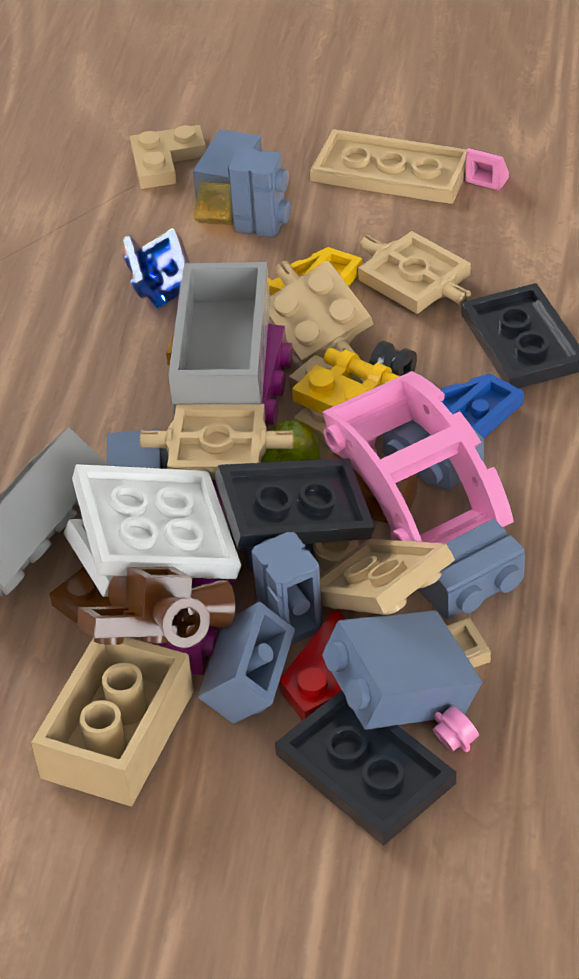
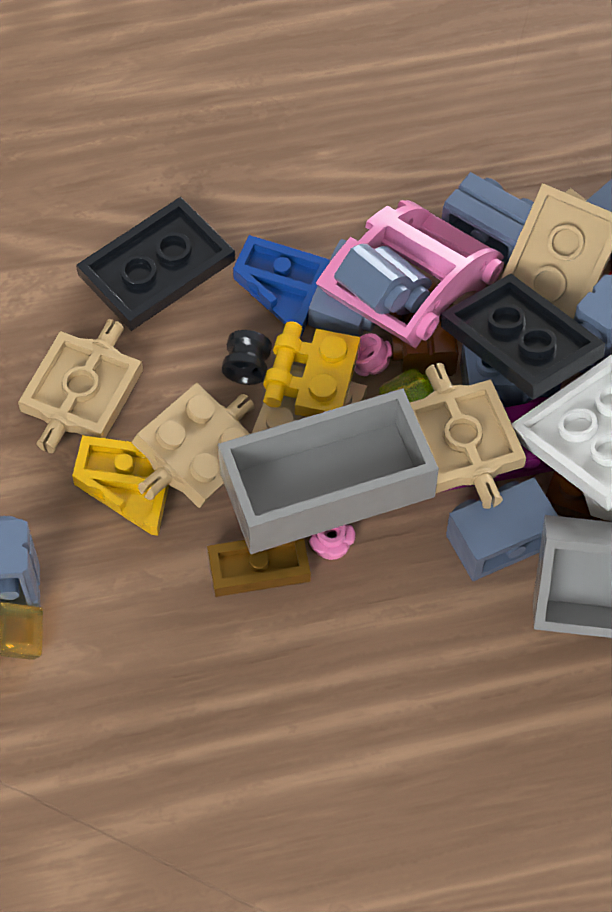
camera: 115 degrees left, 15 degrees up
clear blue bracket [123,228,190,309] -> none
none -> sand blue brick [334,244,432,315]

